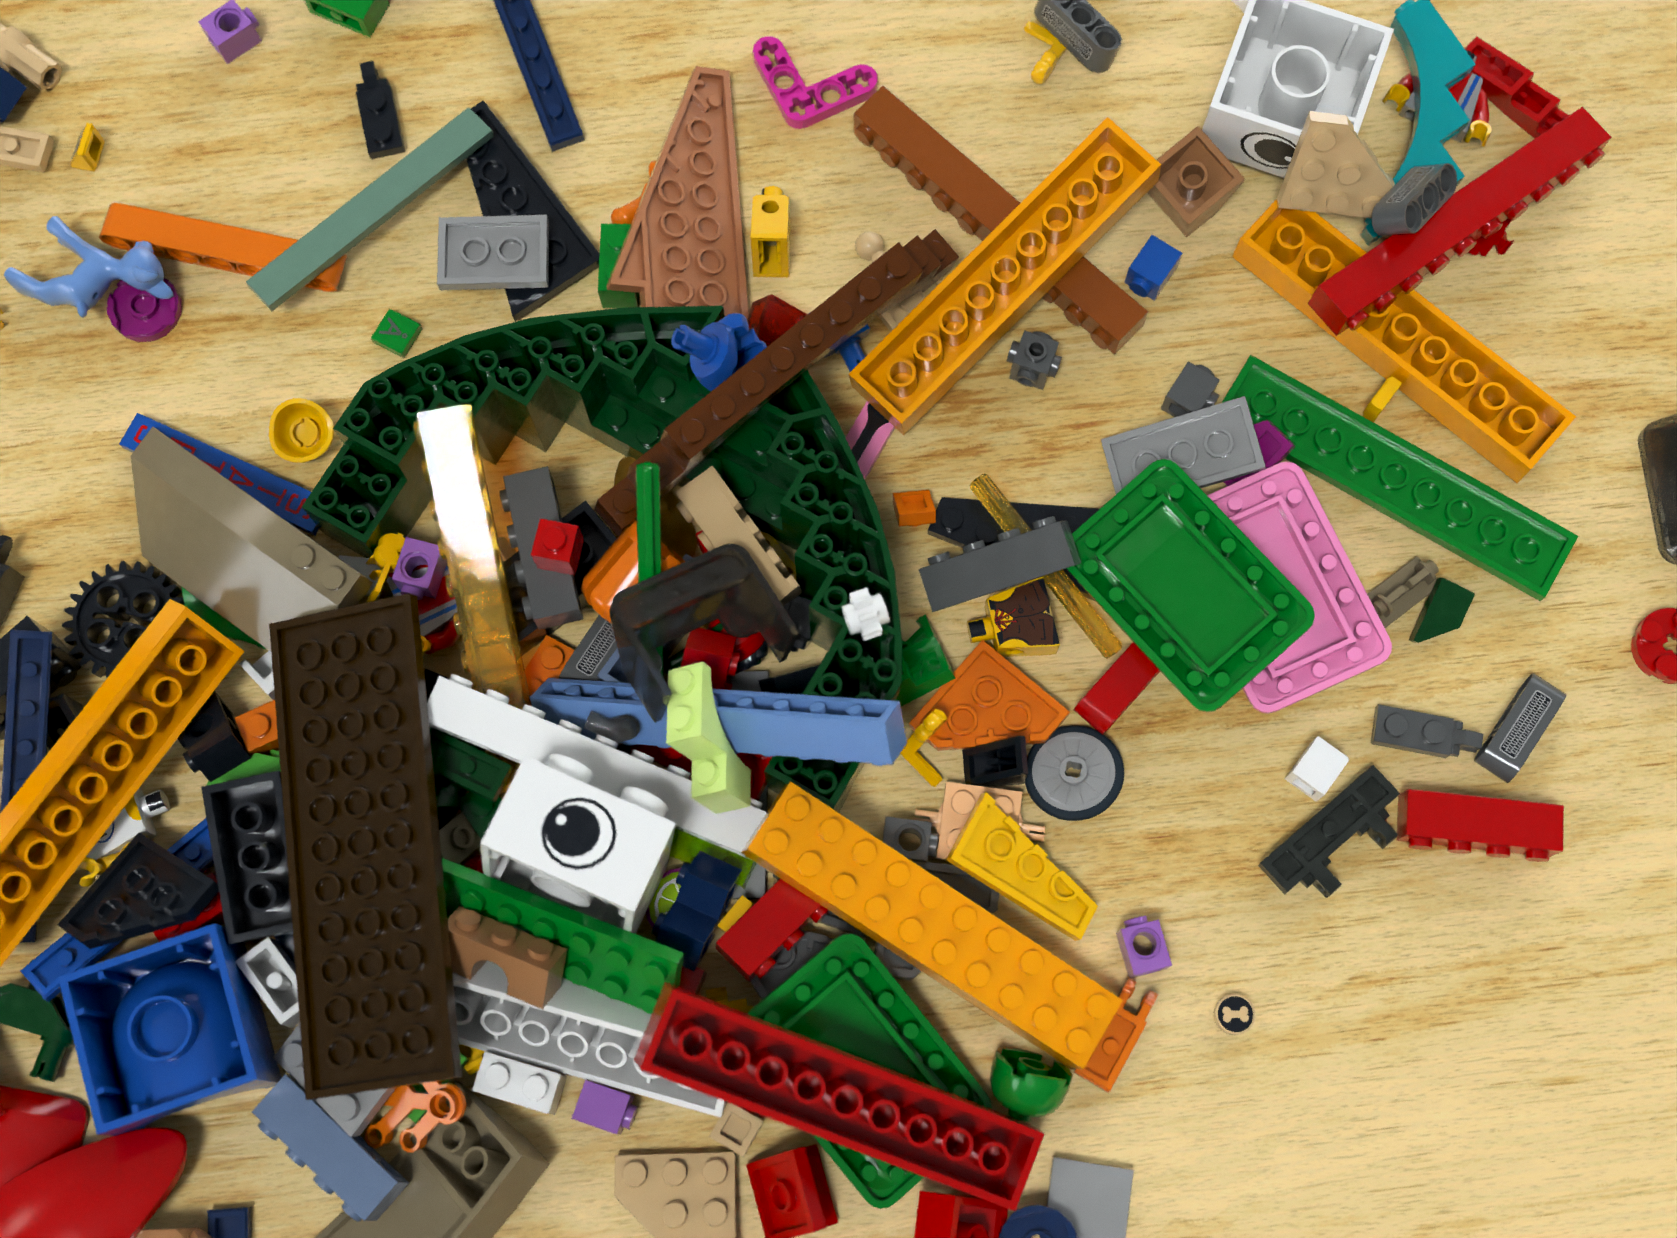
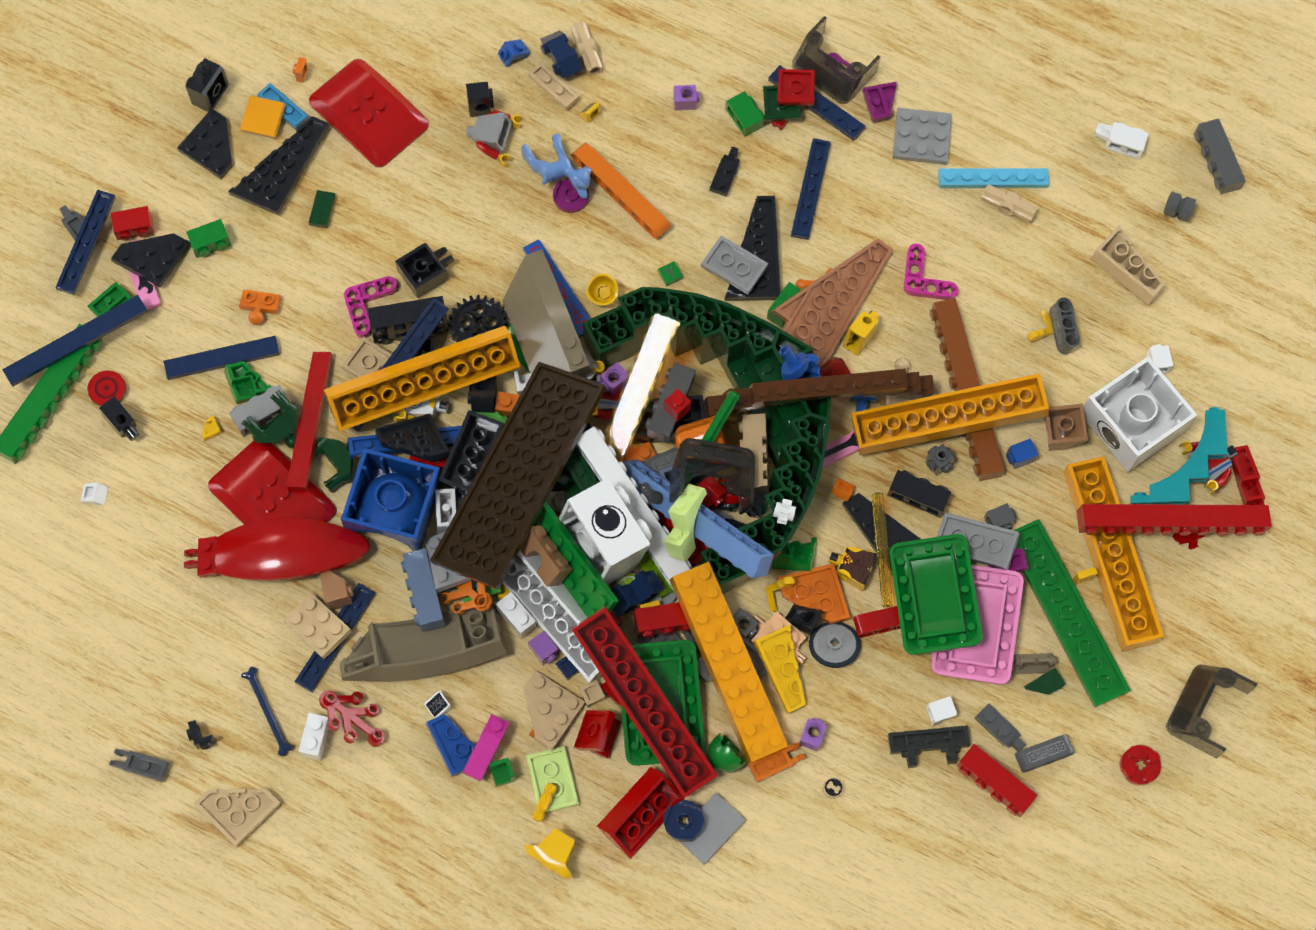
camera: 30 degrees right, 5 degrees down
sand green tile [246,107,494,311] -> none
yellow piece [366,532,405,603] -> none
dark grey brick [919,516,1081,612] -> none
tan plate [1277,111,1395,218] -> none
dark grey beam [1372,163,1457,236] -> none
none -> dark blue tile [555,656,579,680]
none -> black brick [887,470,951,518]

